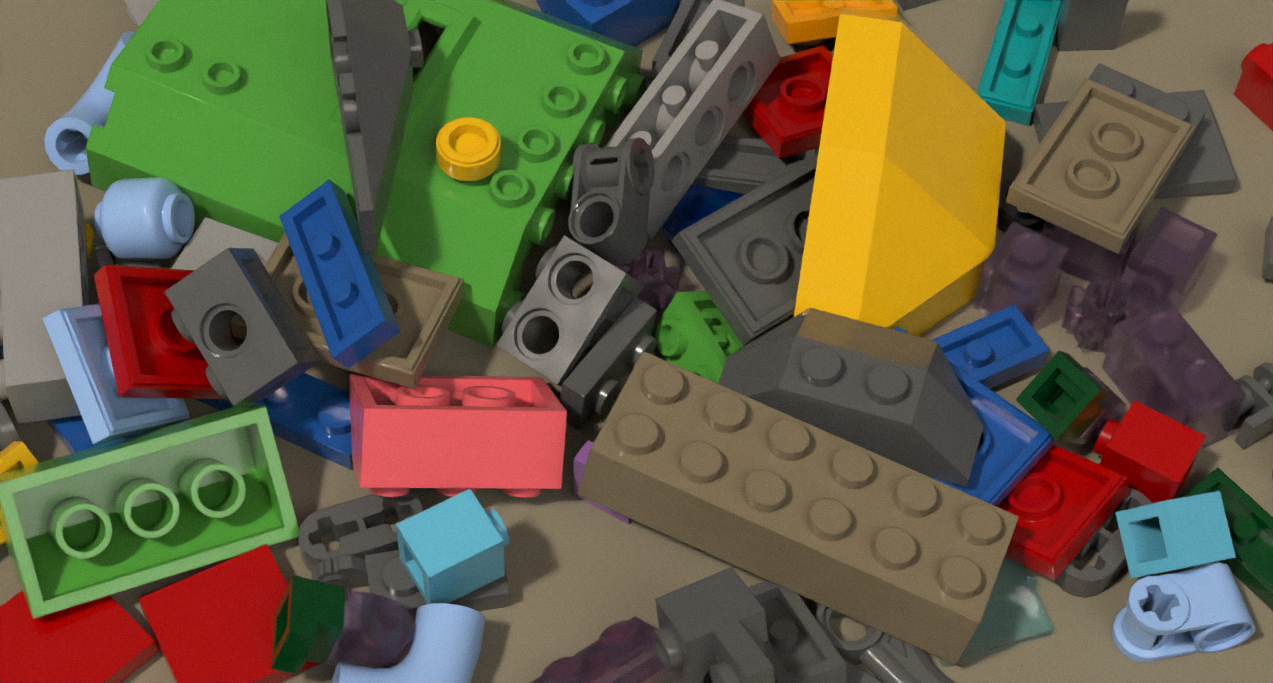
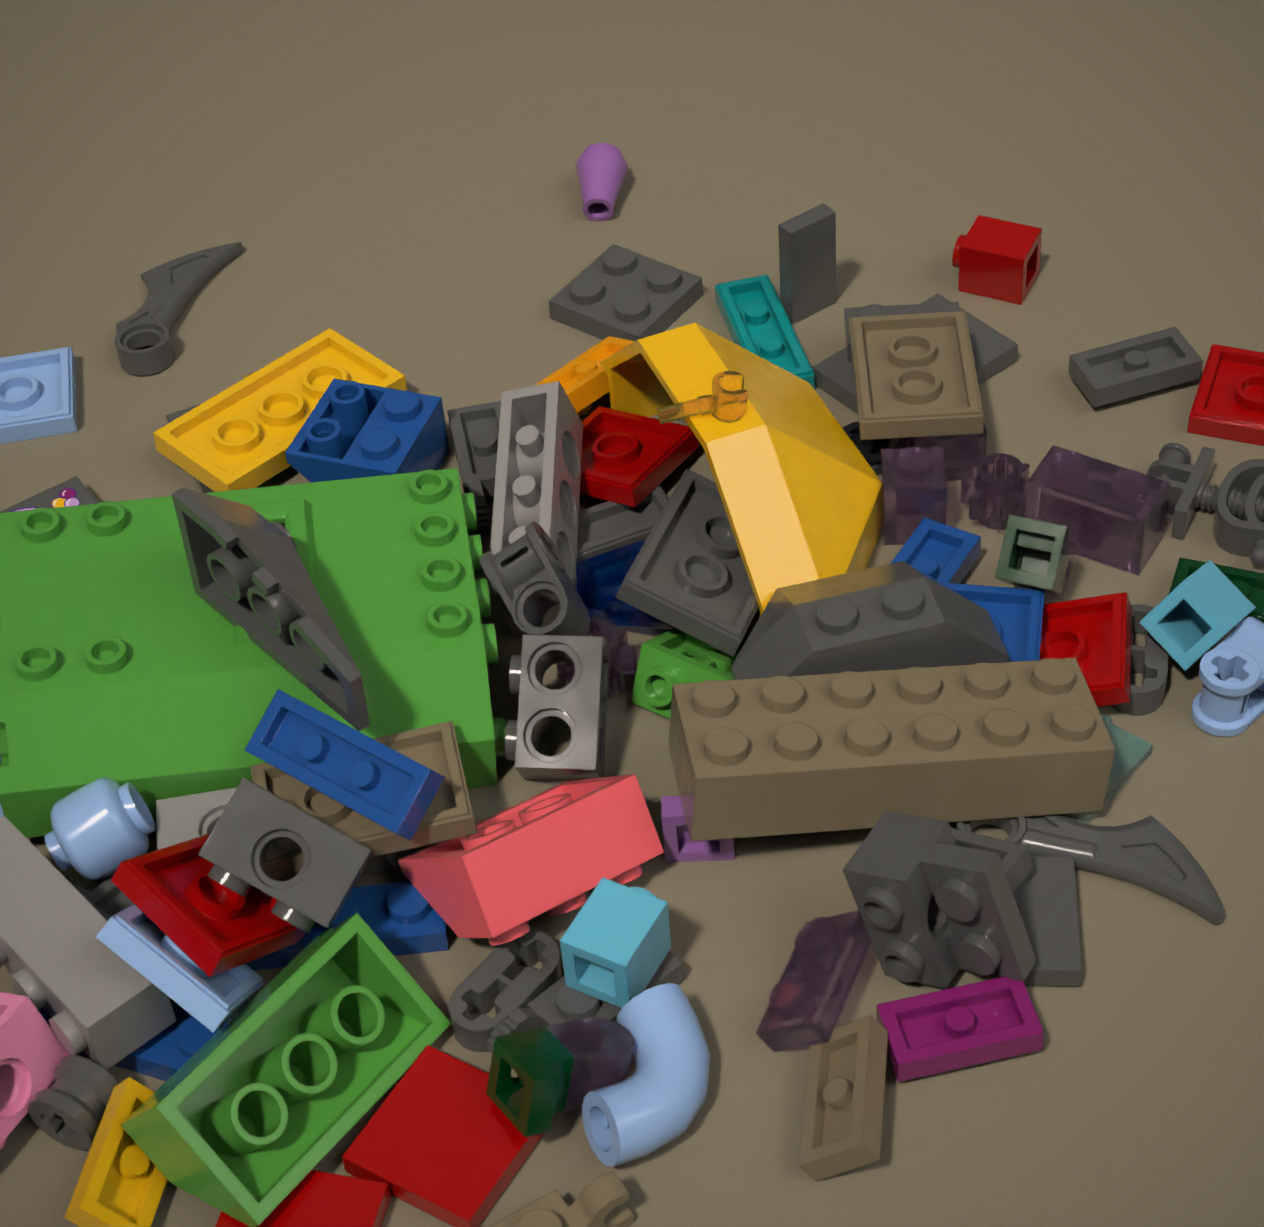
camera: 25 degrees left, 10 degrees down
yellow tile [436,117,501,181] -> none
dark grey plate [560,297,657,430] -> none
red brick [1093,400,1206,504] -> none
clear purple brick [1117,207,1218,320] -> none
none -> clear yellow hand [657,371,748,424]

